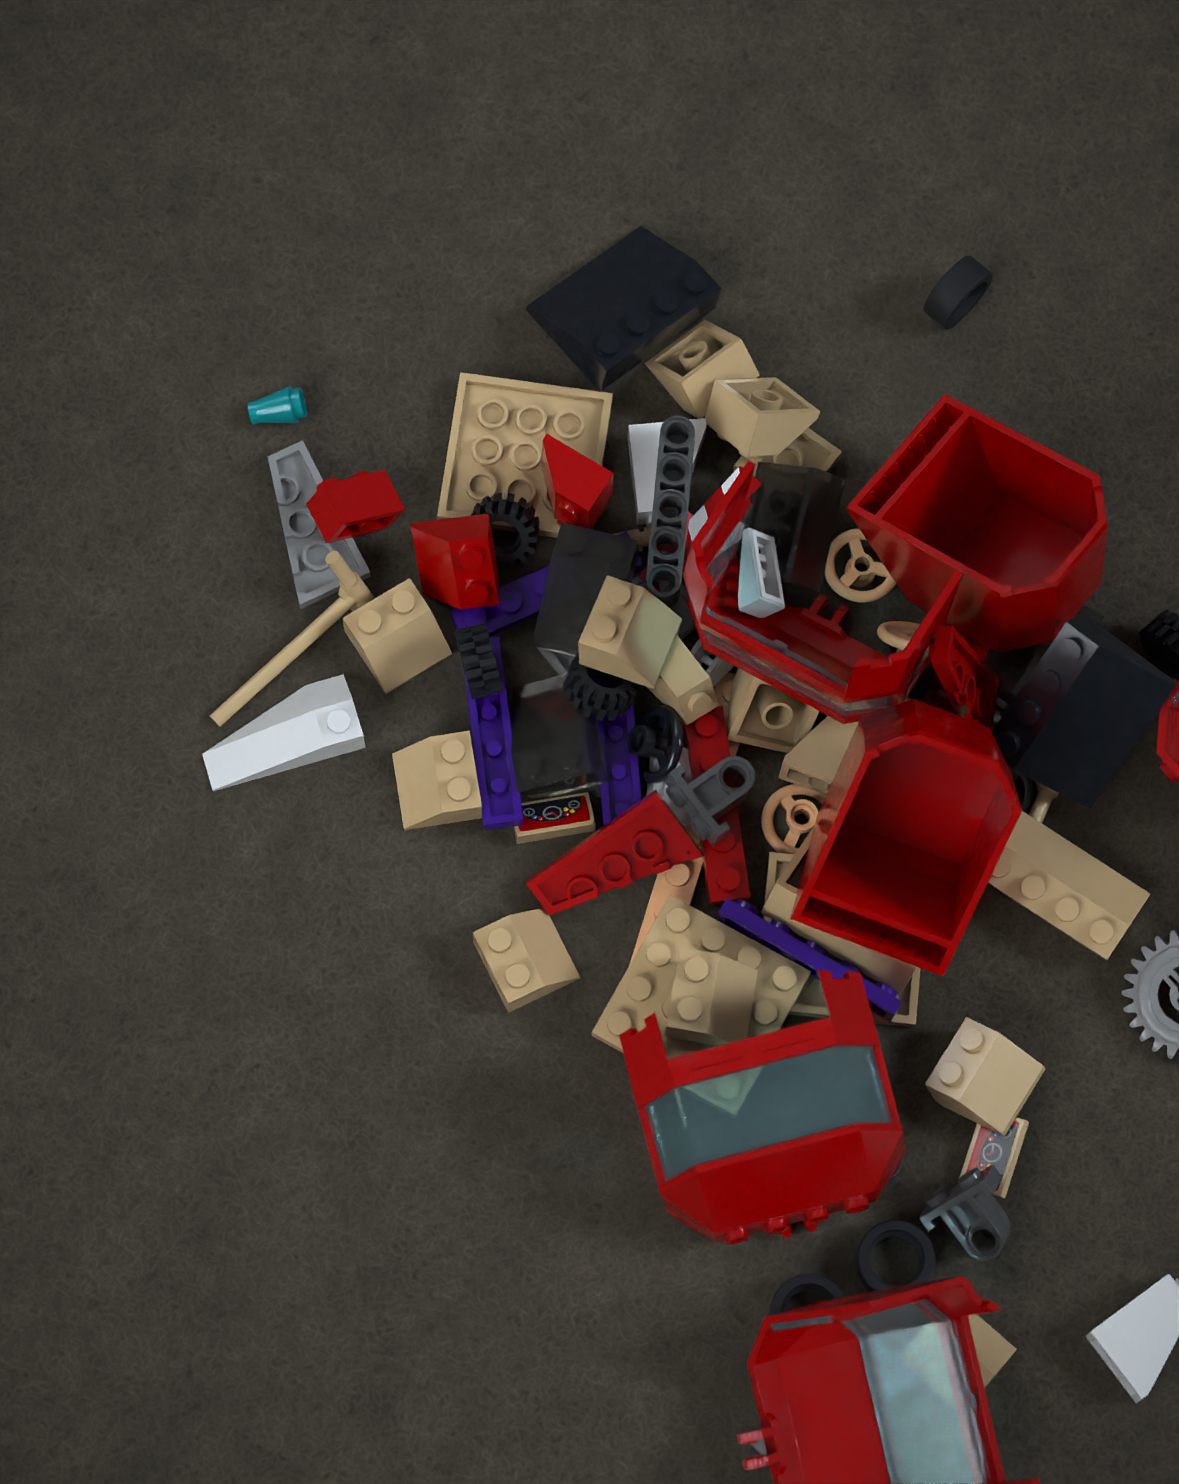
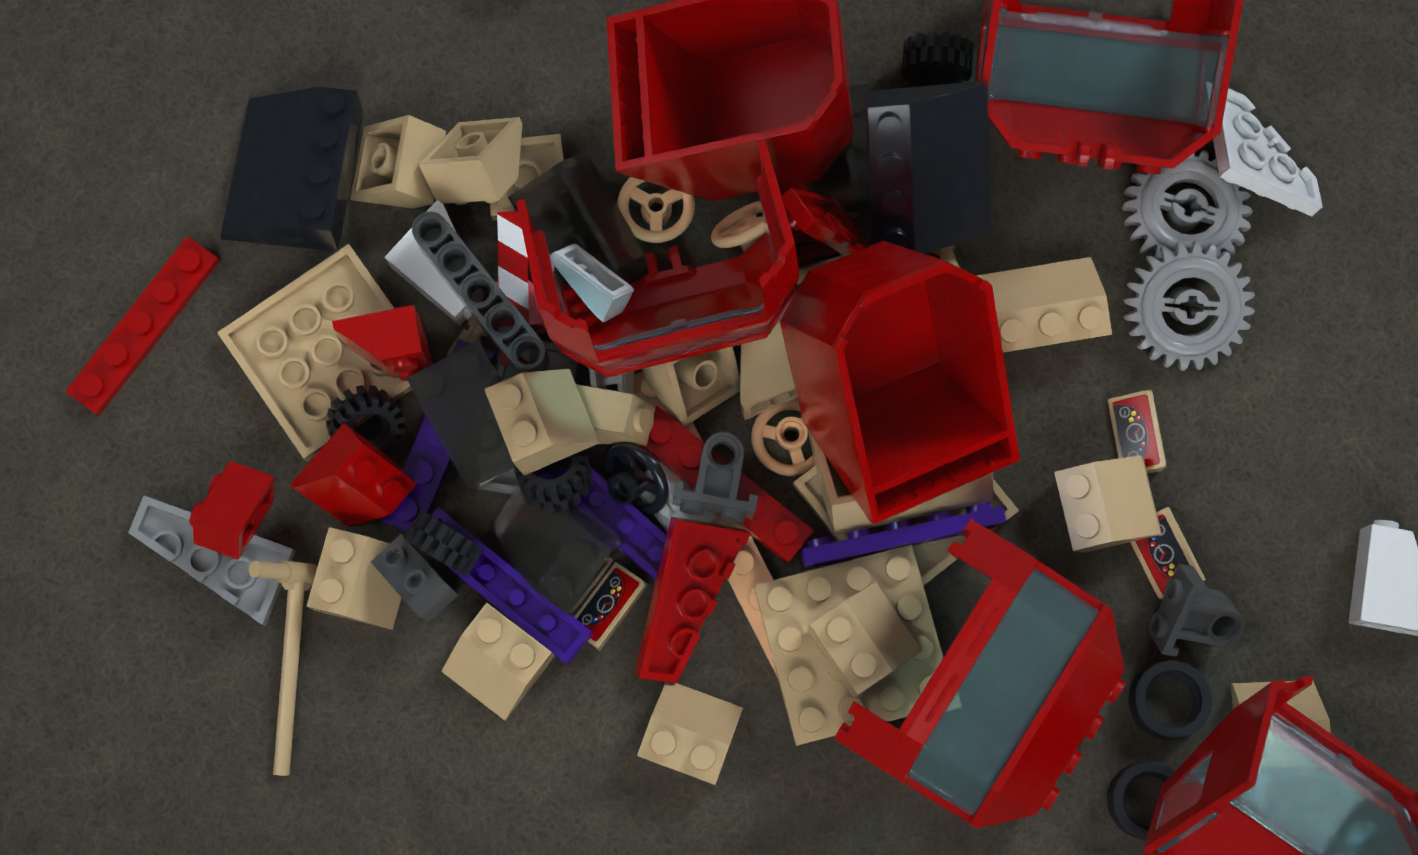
camera: 40 degrees left, 5 degrees up
white wedge [202,674,365,791] -> none
teal cone [248,385,307,425] -> none
none -> red plate [65,236,220,416]
none -> dark grey pin [371,534,459,623]
none -> slope [1107,390,1166,473]

